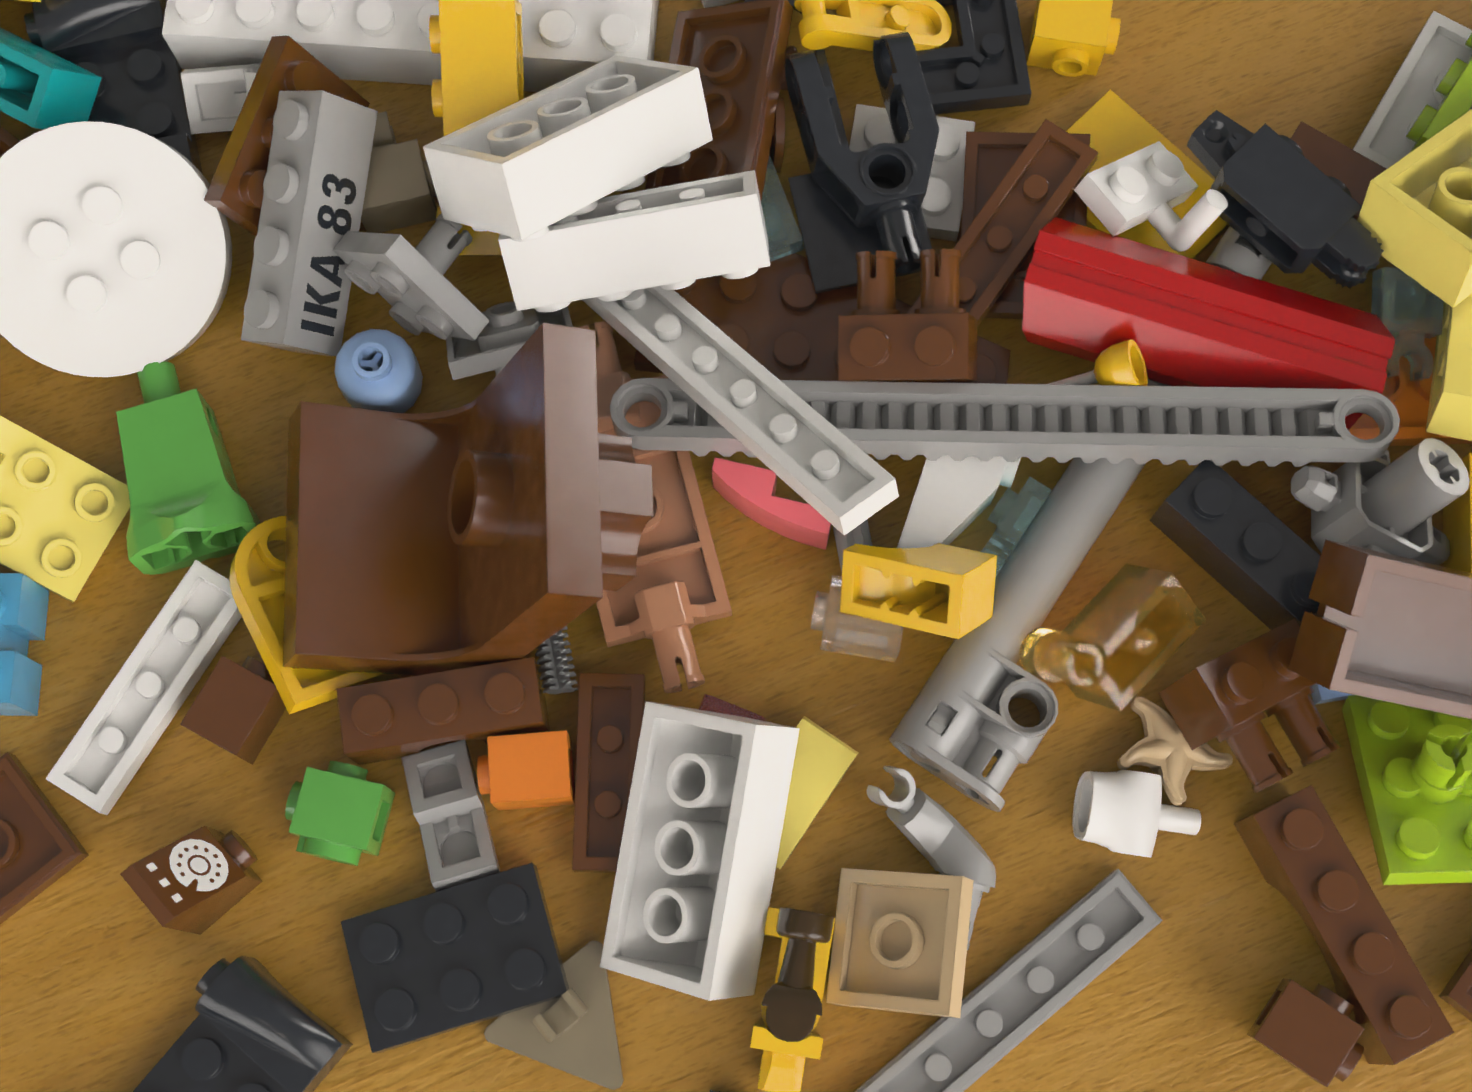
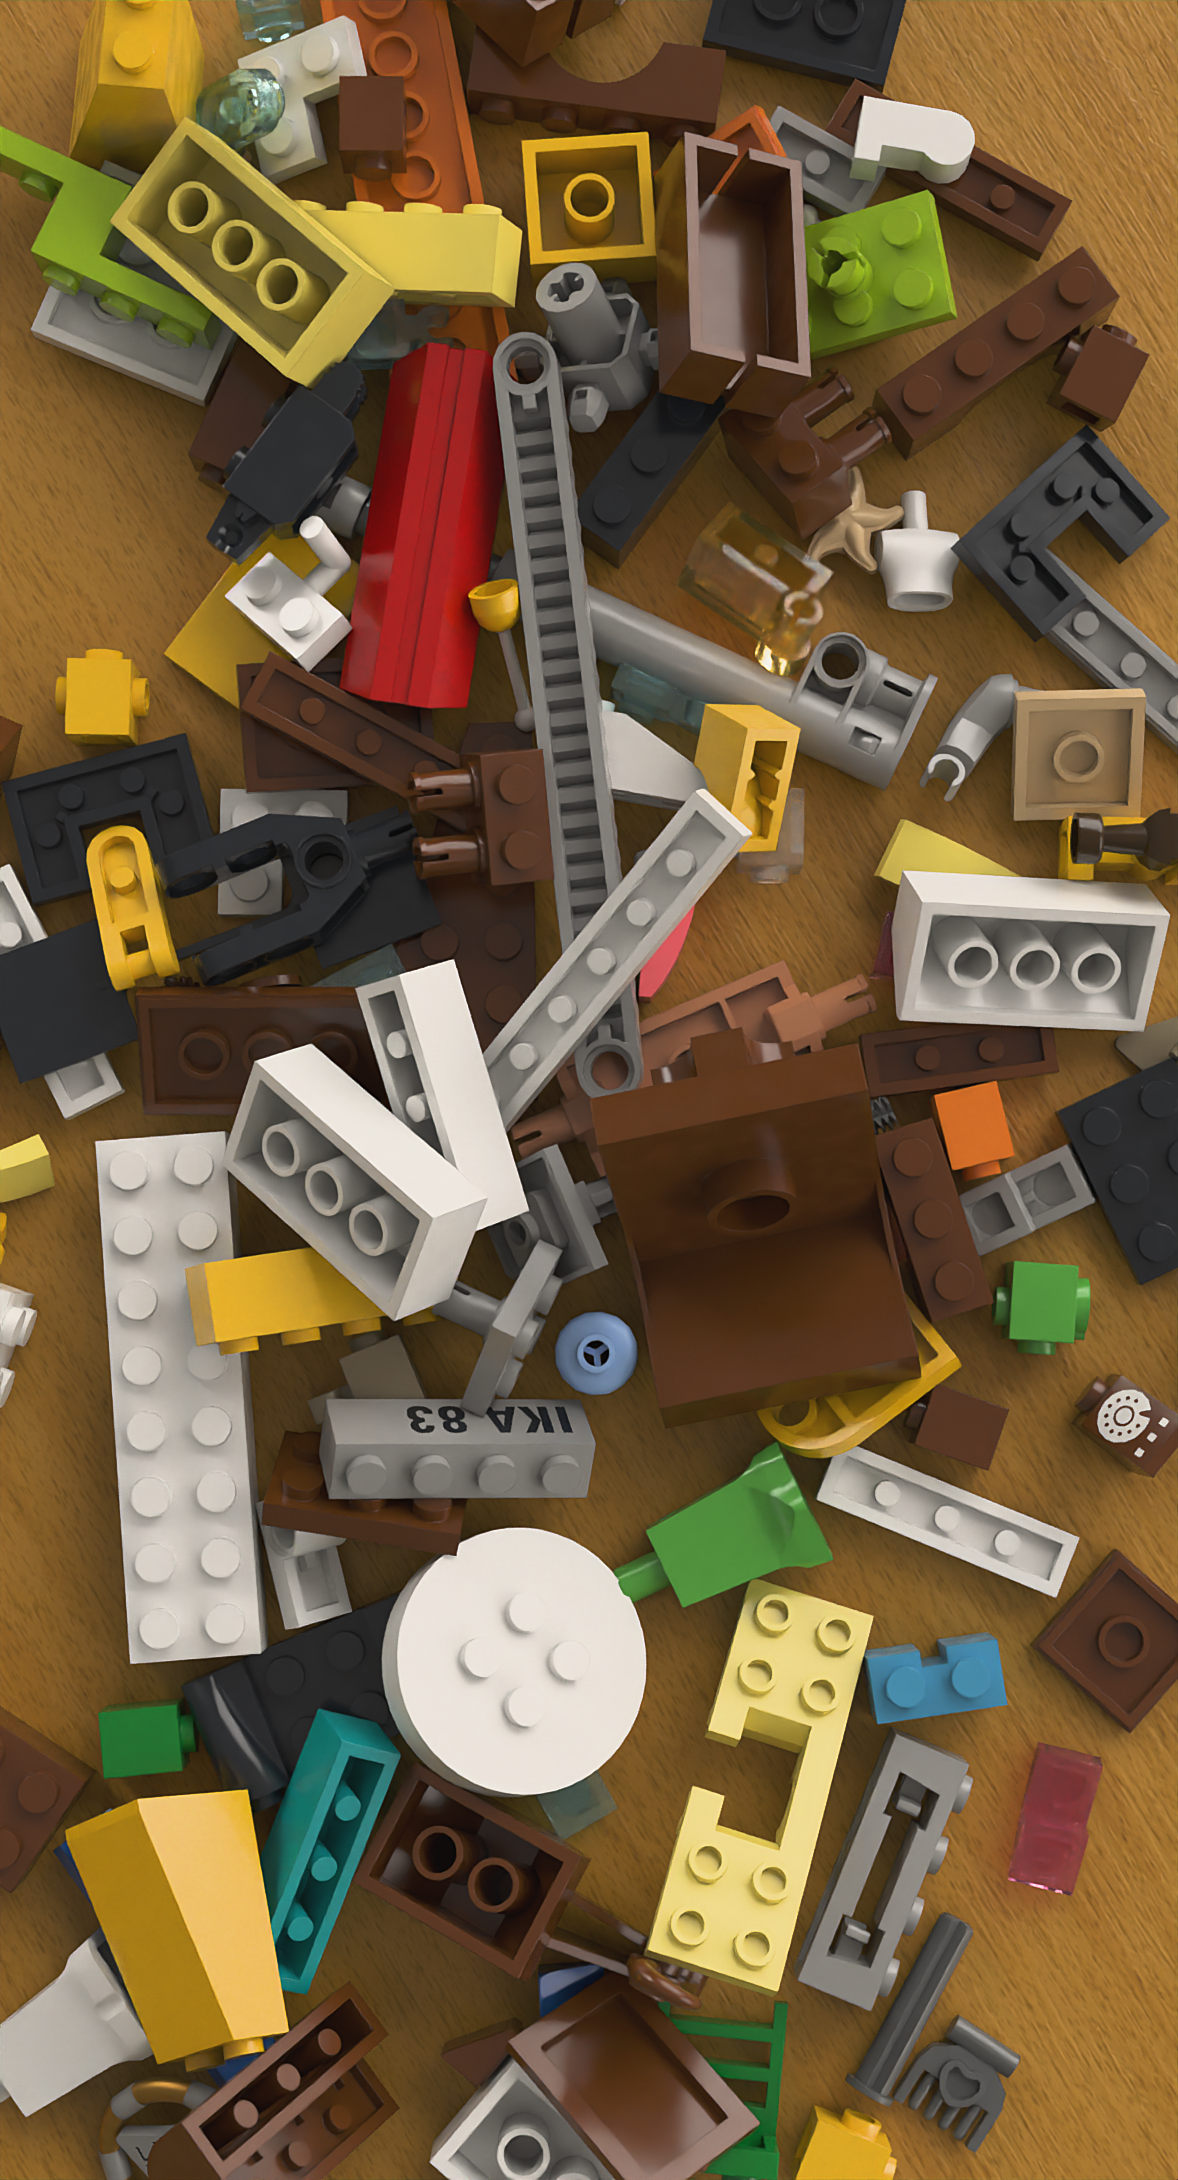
camera: 100 degrees left, 10 degrees up
none -> black plate [950,424,1170,642]

